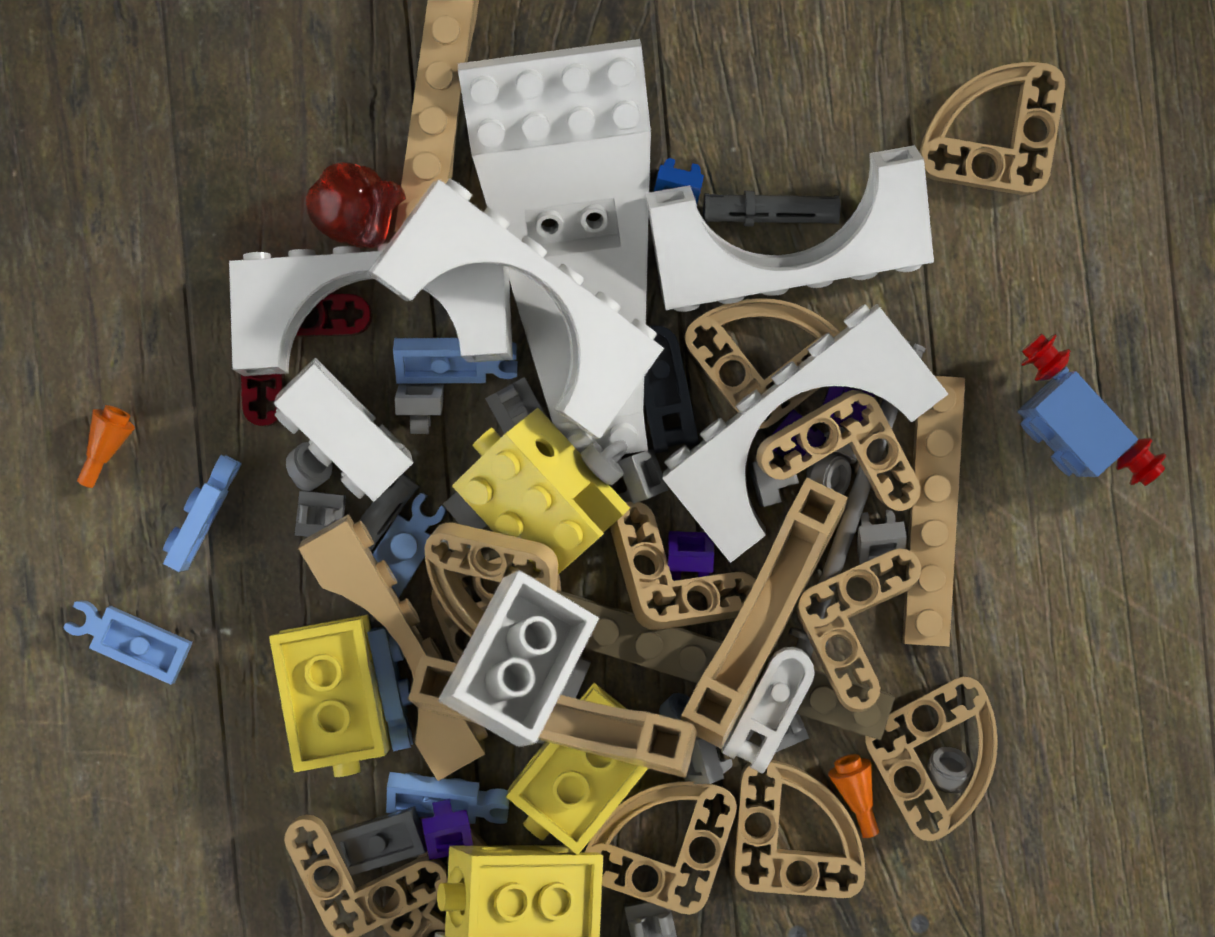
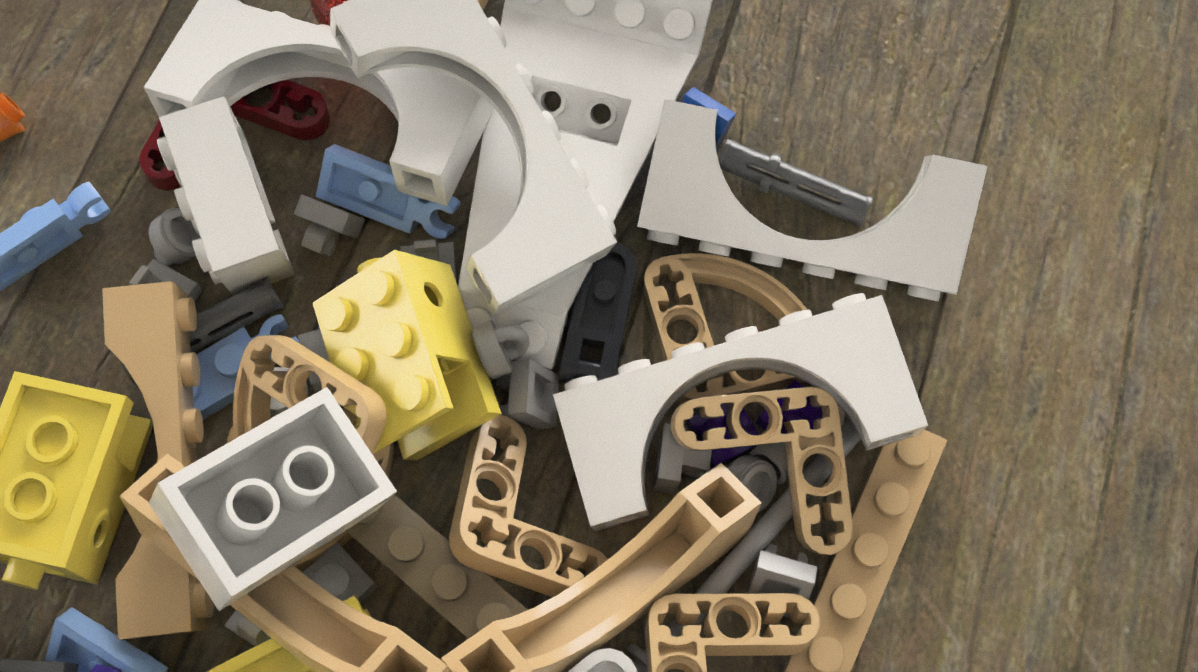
camera: 20 degrees right, 20 degrees down
light blue plate [367,626,413,751] -> none
dark purple tile [668,531,714,581] -> none
tan beam [919,62,1065,195] -> none
medium blue brick [1017,333,1166,486] -> none

